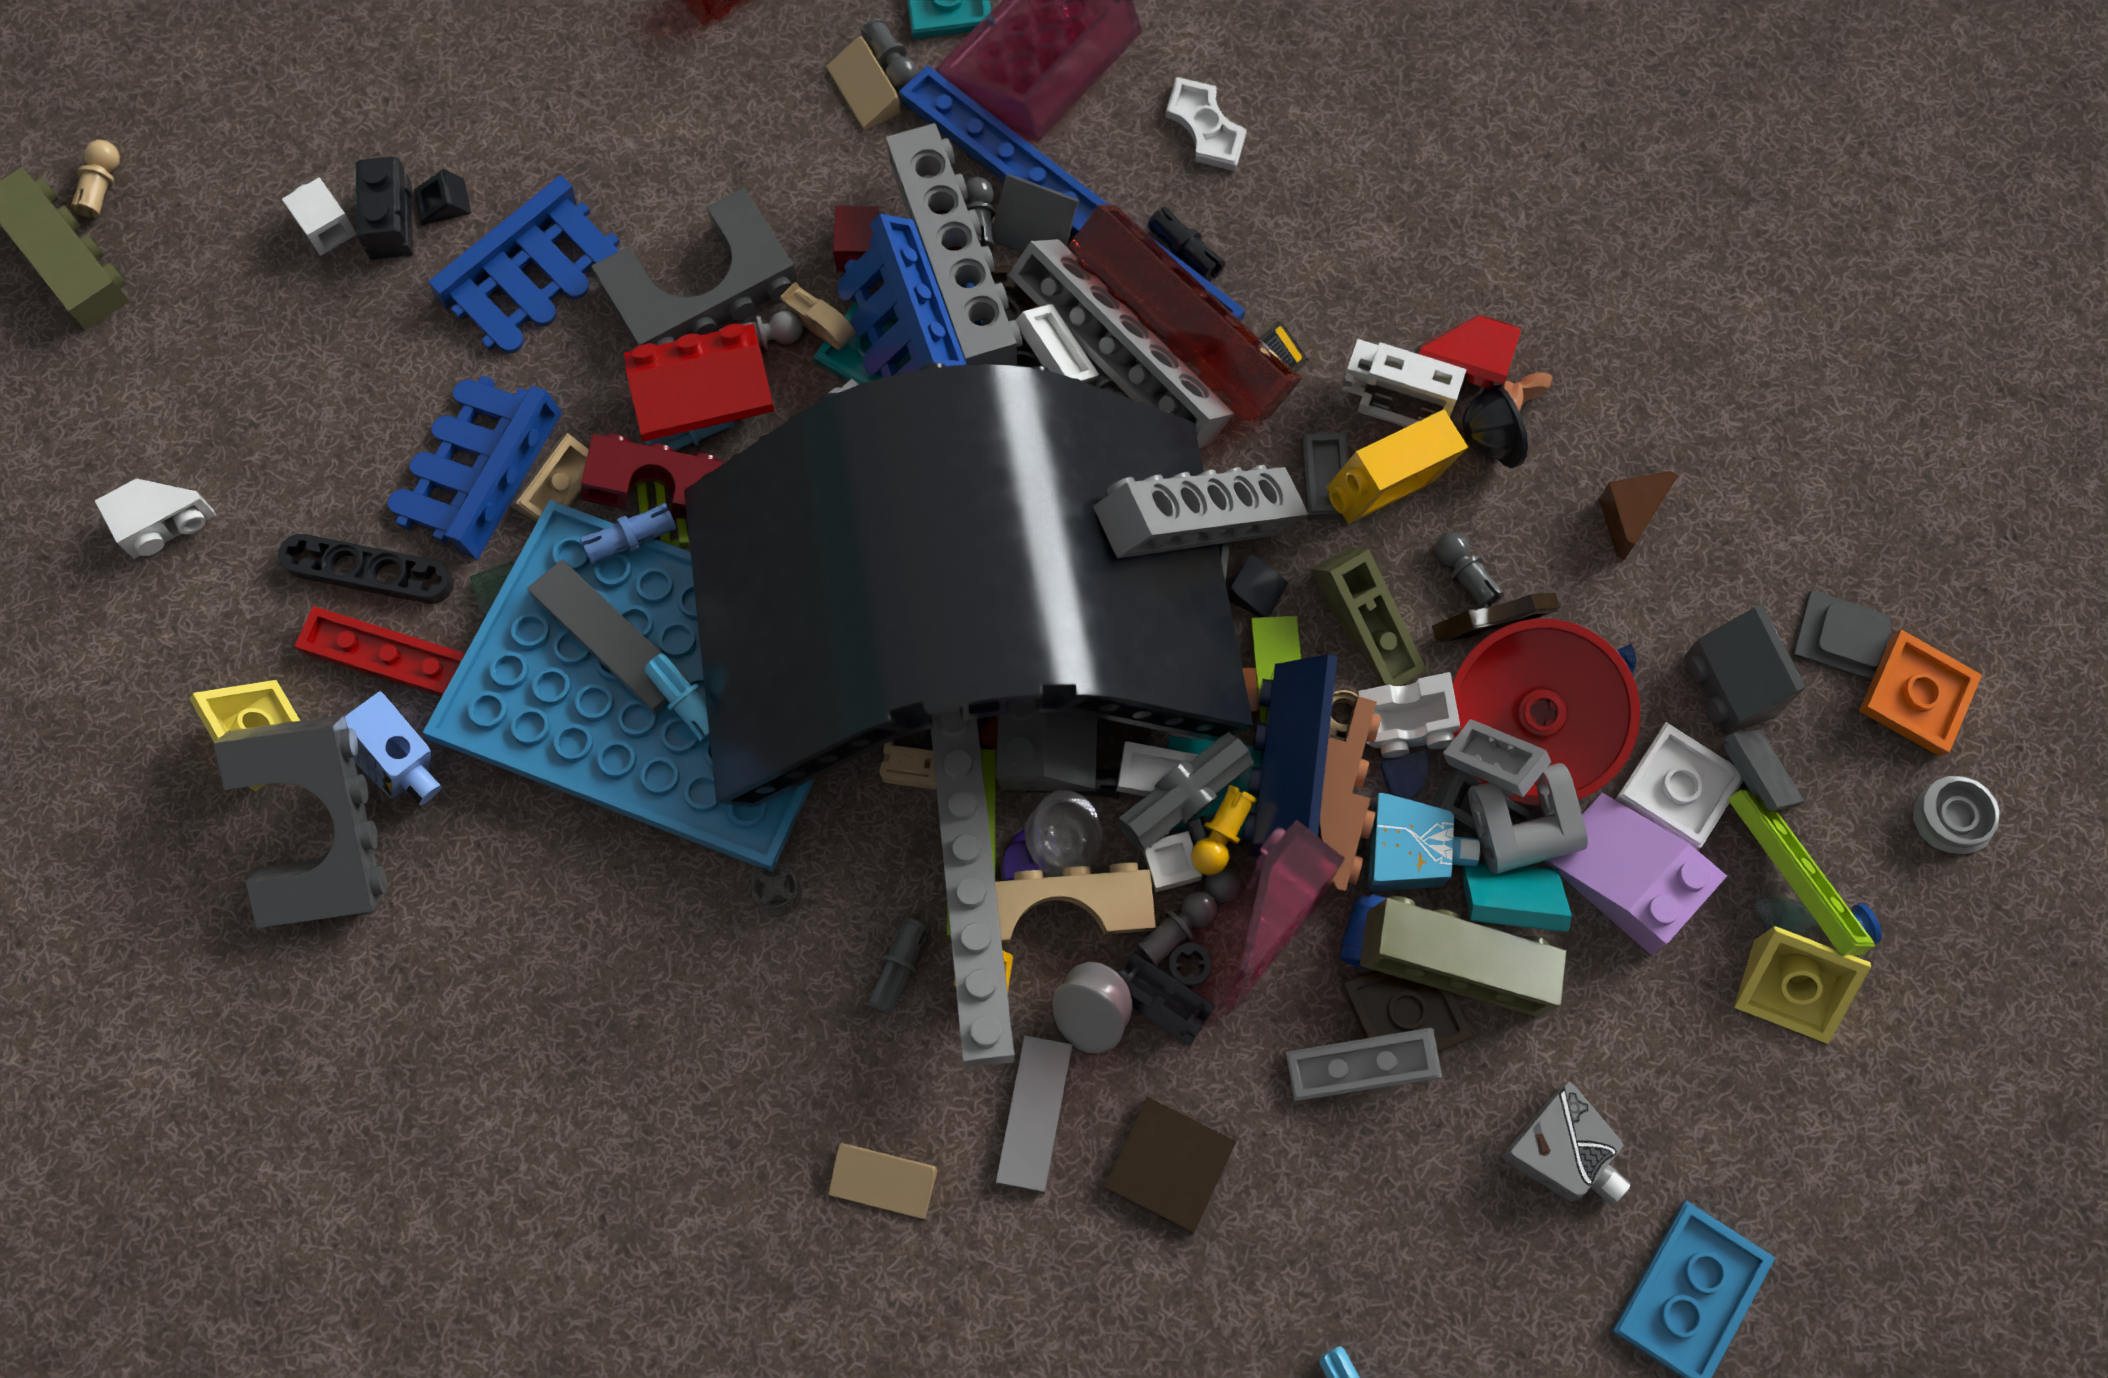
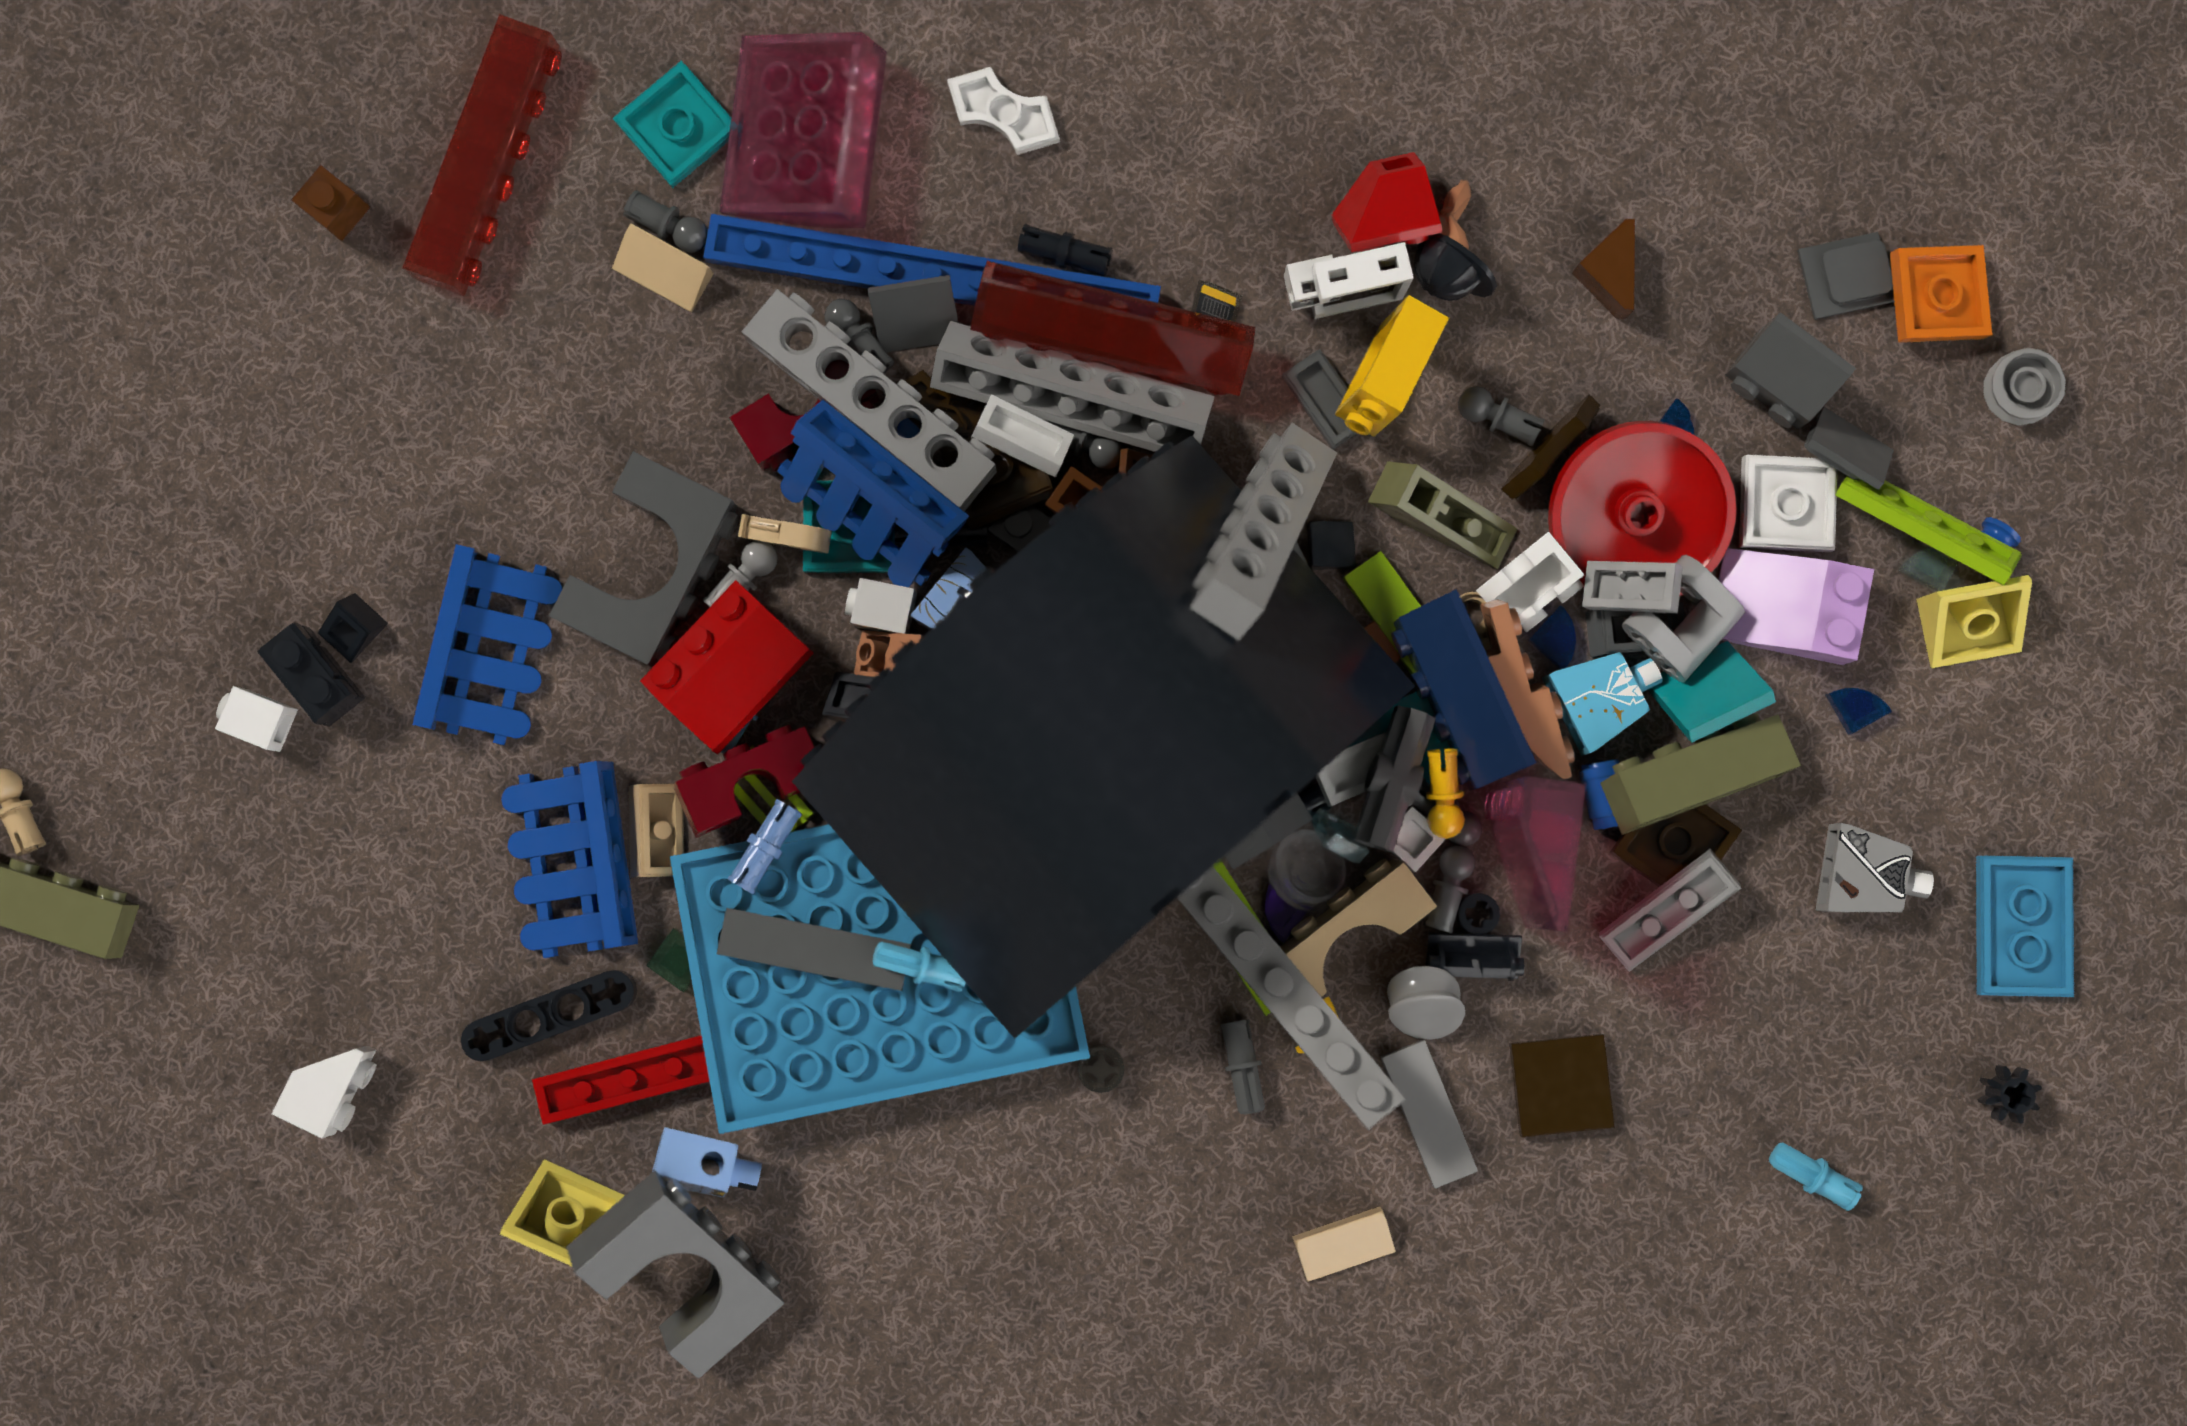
camera: 30 degrees left, 15 degrees up
none -> clear light blue tile [1311,808,1369,863]
none -> clear blue tile [1825,688,1892,735]

